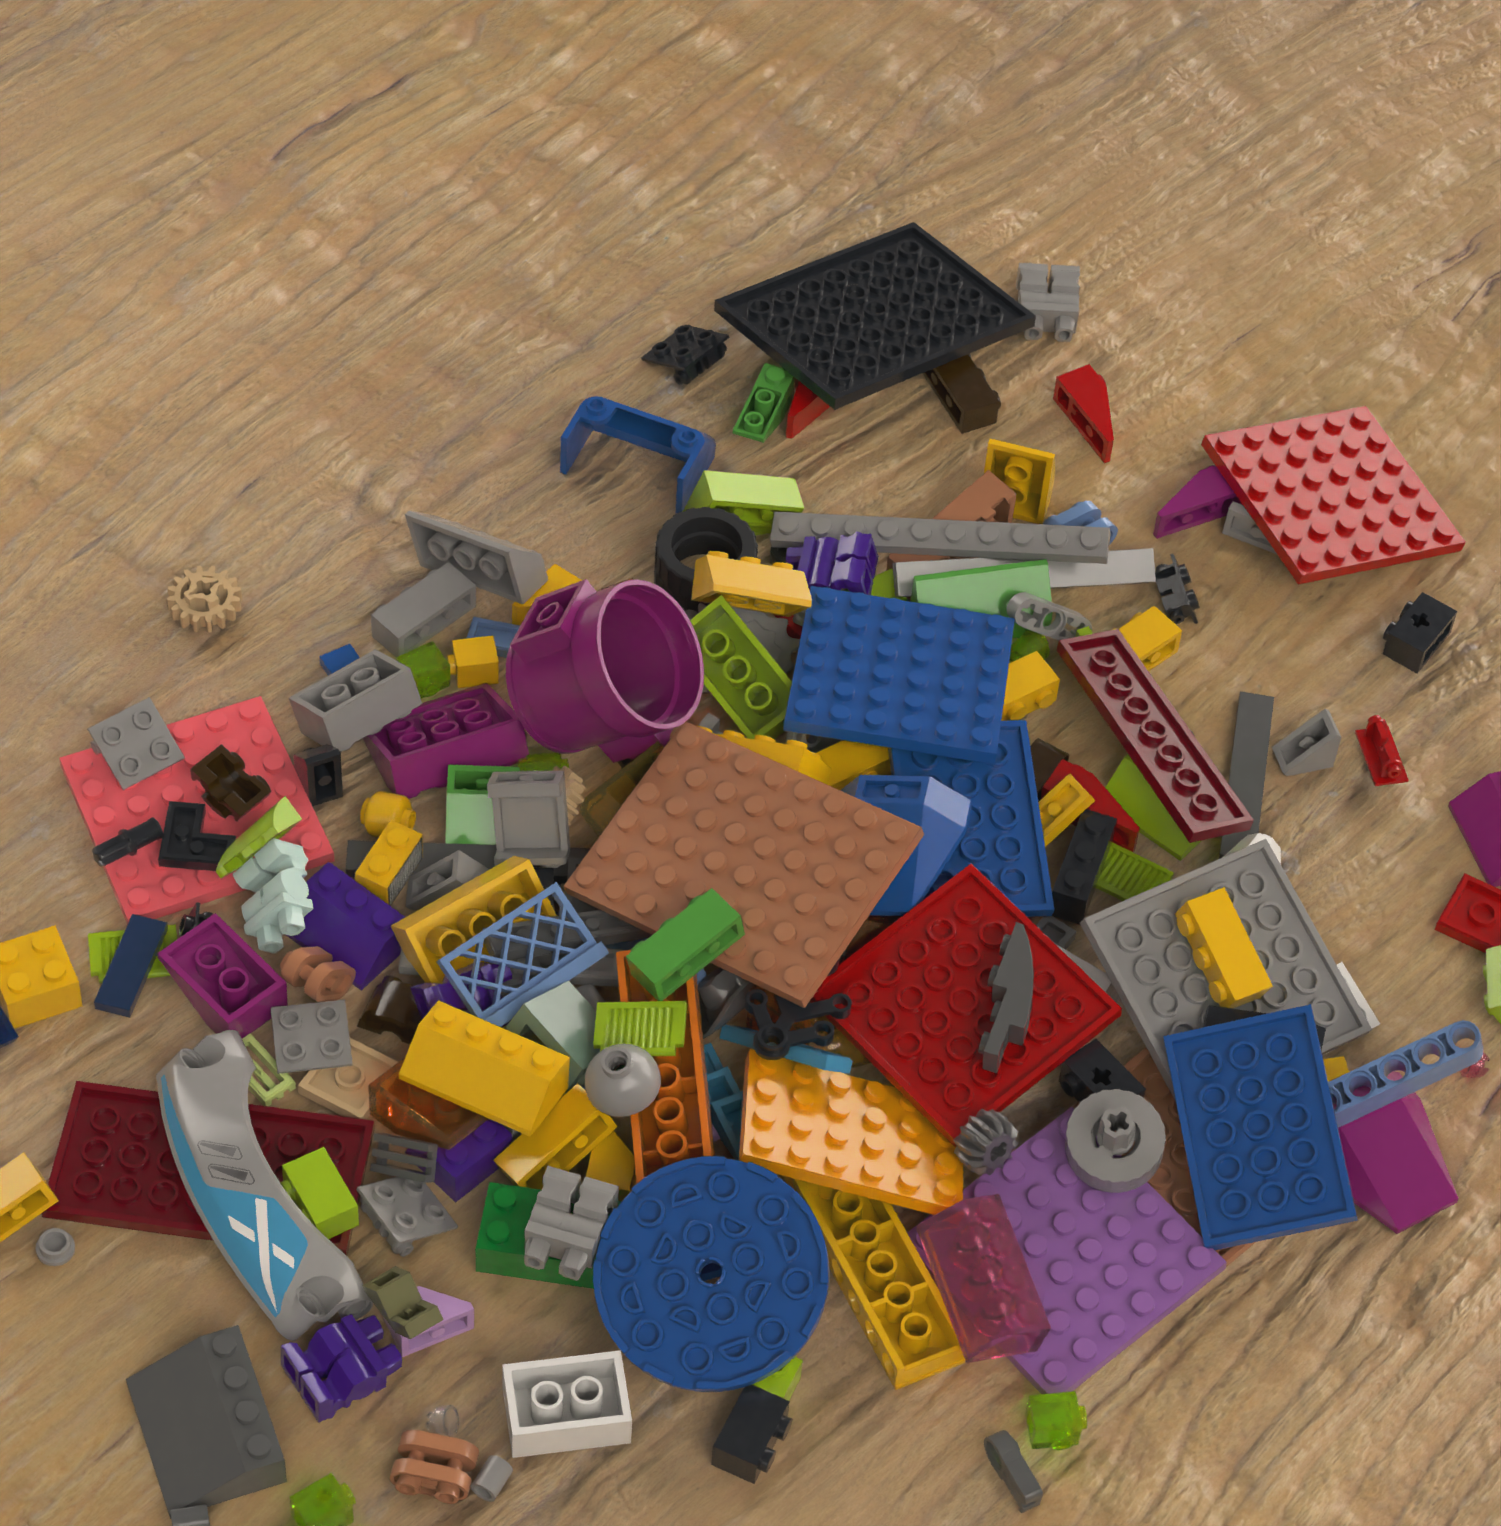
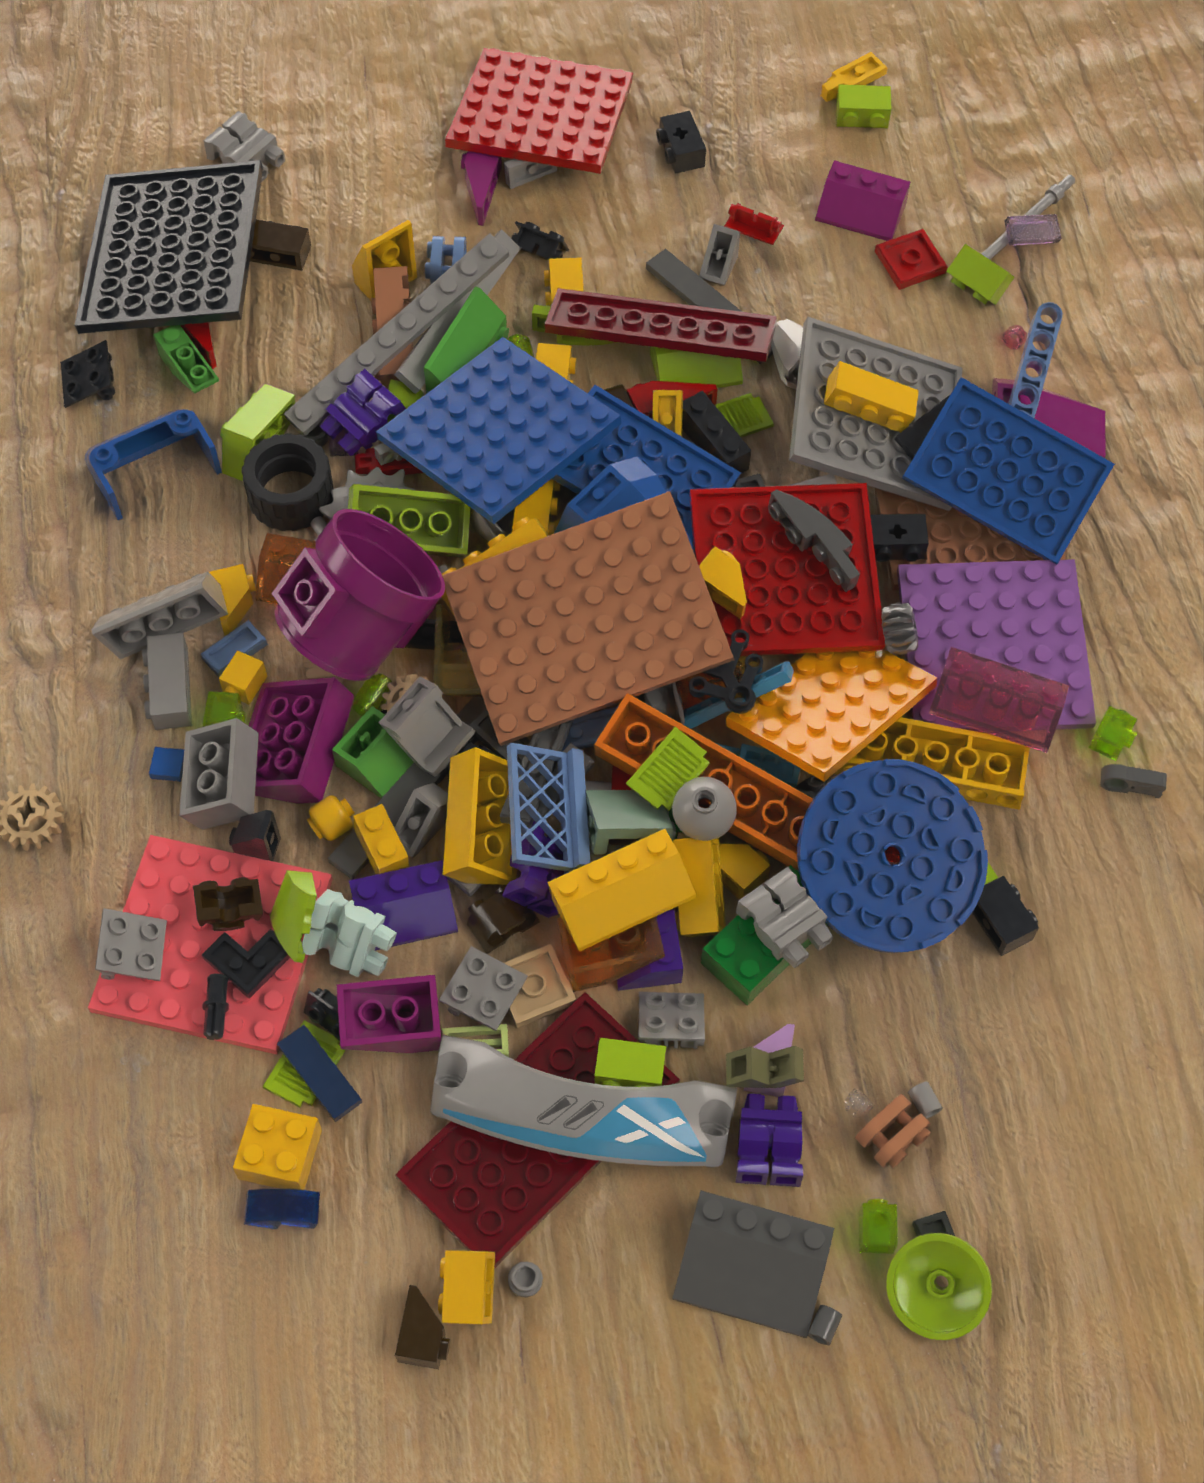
camera: 50 degrees left, 10 degrees up
nougat brick [280,946,356,1002] -> none
dark grey tile [370,1133,438,1183] -> none
white brick [502,1350,632,1458] -> none
bright green brick [626,888,745,1001] -> none
yellow slope [691,551,812,617] -> none
light grey beam [1007,592,1092,641] -> none
red slope [1053,364,1114,464] -> none
light grey piece [1065,1089,1166,1193] -> none
none -> yellow slope [699,547,747,619]

